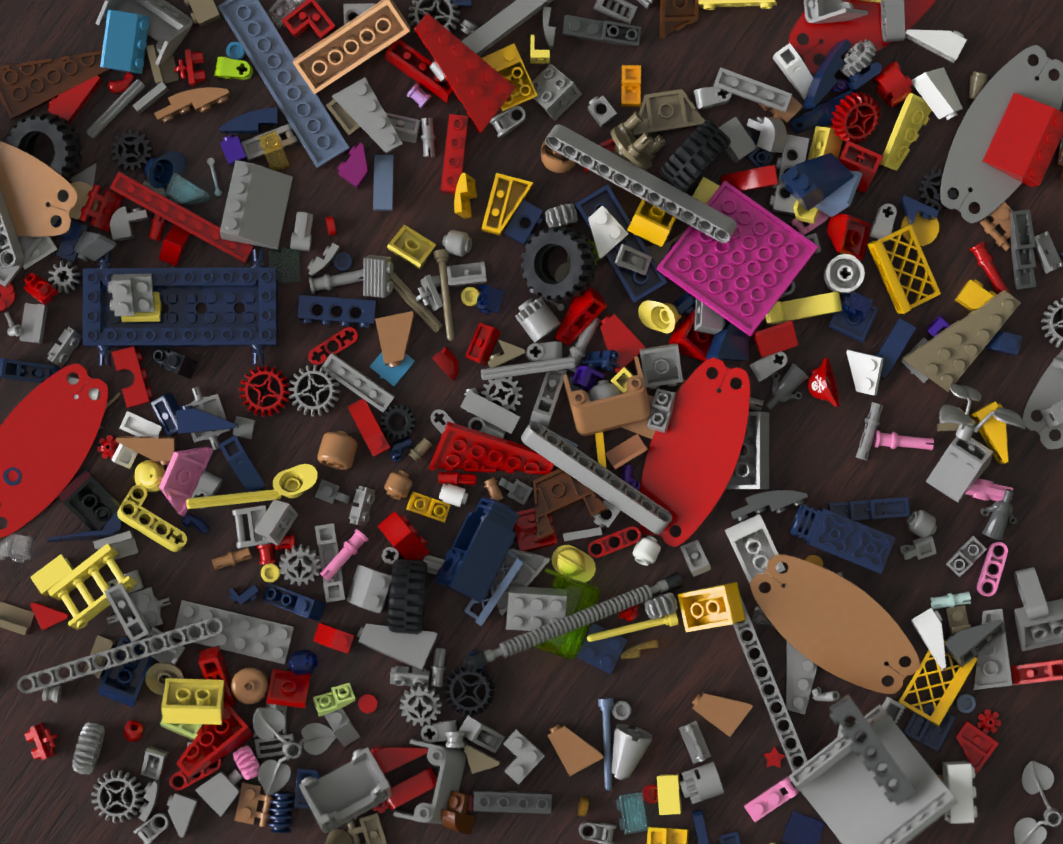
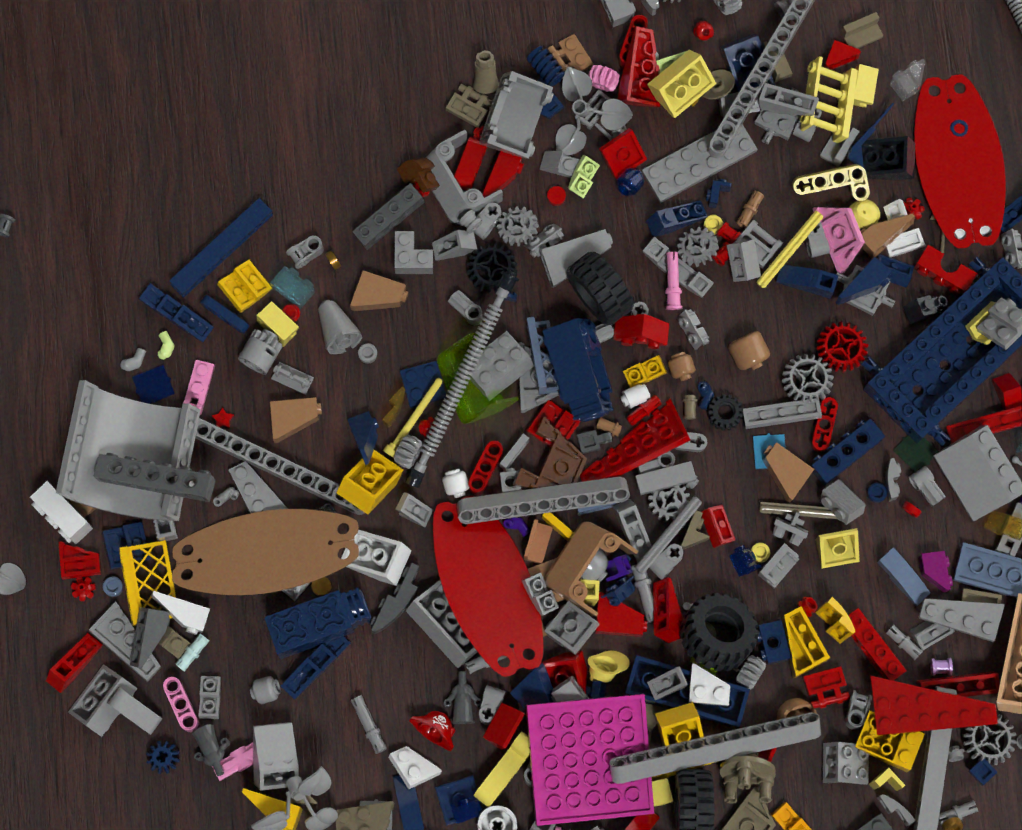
camera: 135 degrees right, 10 degrees down
light grey slope [141,746,169,781] -> none
clear blue arm [181,513,210,534] -> none
light grey torso [195,769,243,817] -> none
red slope [198,646,236,706] -> none
medium nougat head [231,667,269,704] -> none
light grey slope [233,416,256,439] -> none
light yellow piece [273,464,318,498] -> none
light grey pin [308,269,364,294] -> none
red slope [313,622,355,654] -> none
dark grey plate [315,479,351,504] -> none
light grey slope [346,564,392,614] -> none
red slope [348,399,391,457] -> none
light grey axle [431,648,446,687] -> none
red brick [432,346,459,381] -> none
dark tan piece [433,249,455,341] -> none
light grey head [442,230,472,256] -> none
dark tan slope [464,743,500,774] -> none
light grey gear [515,297,561,343] -> none
light yellow piece [552,545,596,583] -> none
light grey brick [587,96,617,128] -> none
sand blue piece [598,698,614,791] -> none
bright pink pin [874,430,934,450] -> none
light grey plate [900,535,937,560] -> none
none -> dark blue gear [146,741,180,774]
none -> dark blue slope [347,411,379,465]
none -> light grey piece [448,290,483,326]
none -> red plate [797,597,818,617]
none -> red plate [803,666,850,709]

